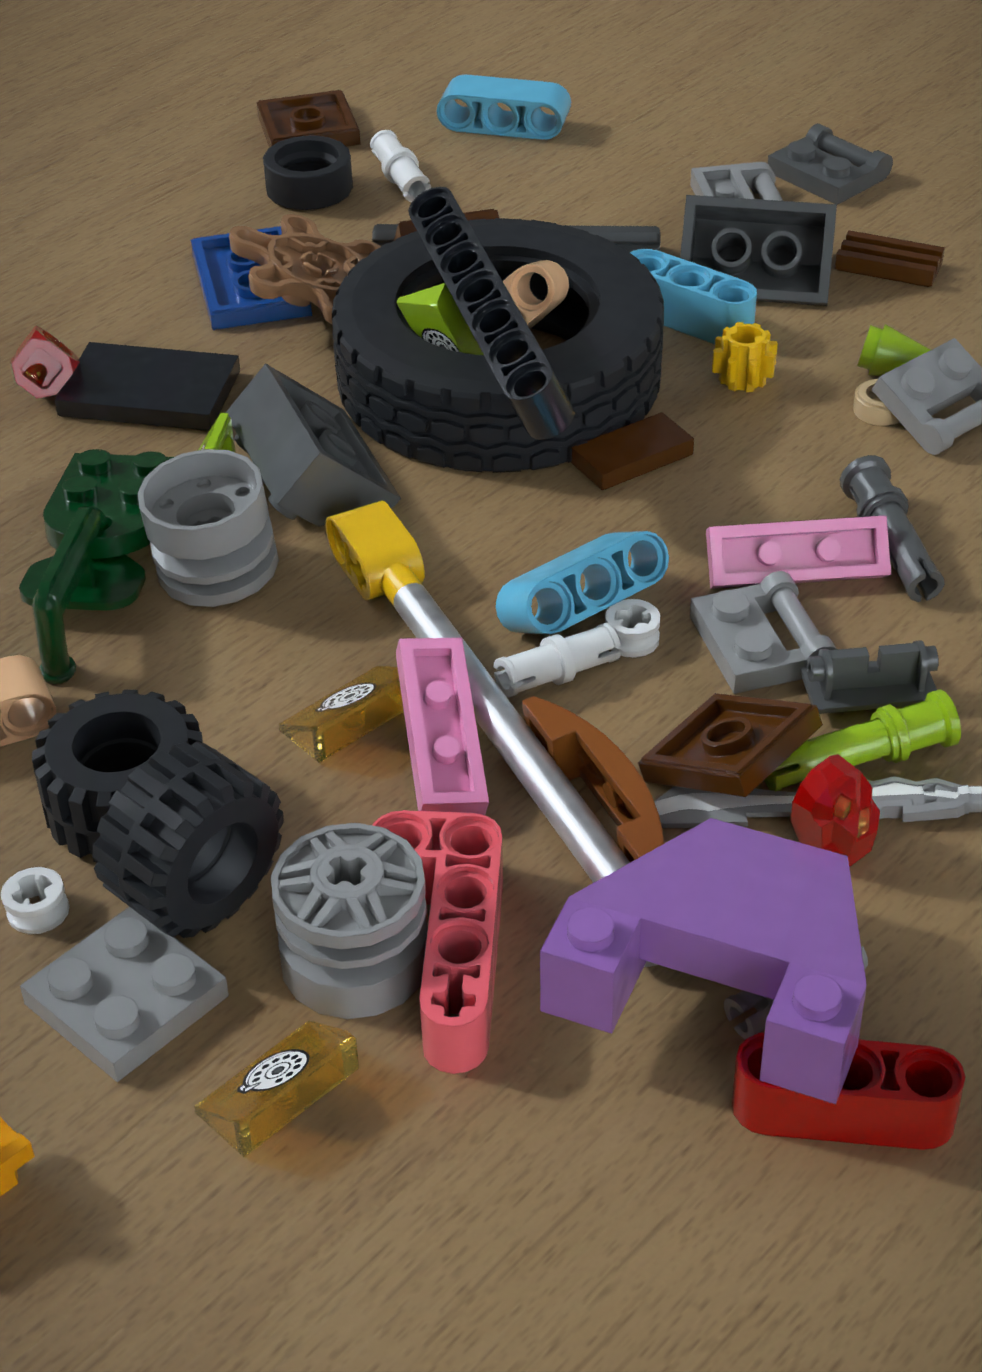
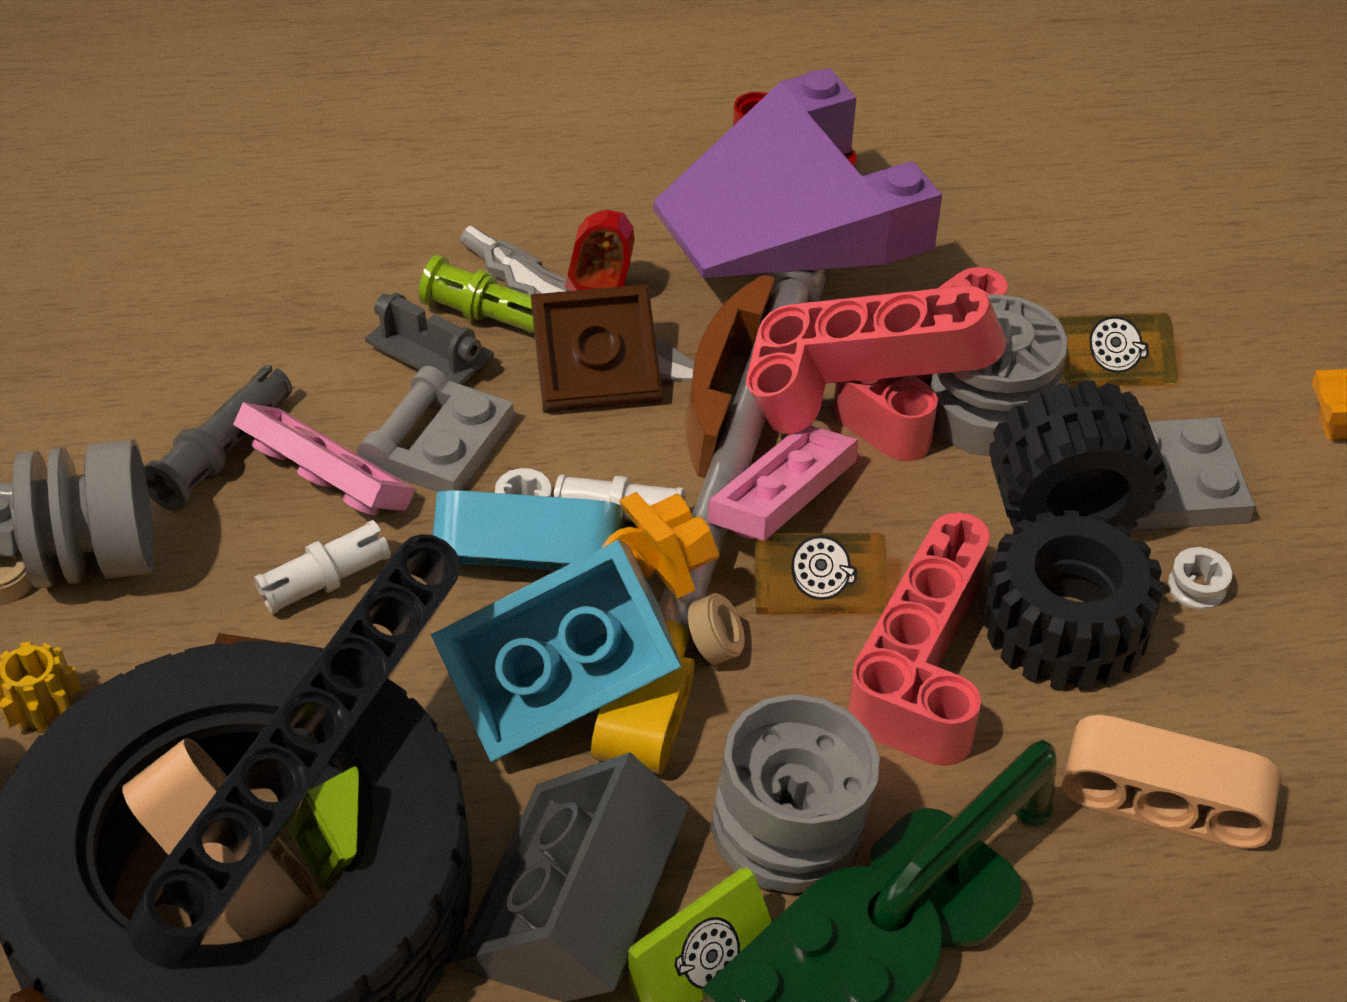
camera: 140 degrees left, 5 degrees up
none -> light grey wheel [11,439,154,588]
none -> white pin [253,520,391,615]
none -> medium azure slope [430,540,682,762]
none -> light orange hips [602,492,720,599]
none -> tan tile [688,593,745,665]
none -> coral beam [746,286,1007,434]
none -> coral beam [848,512,990,766]

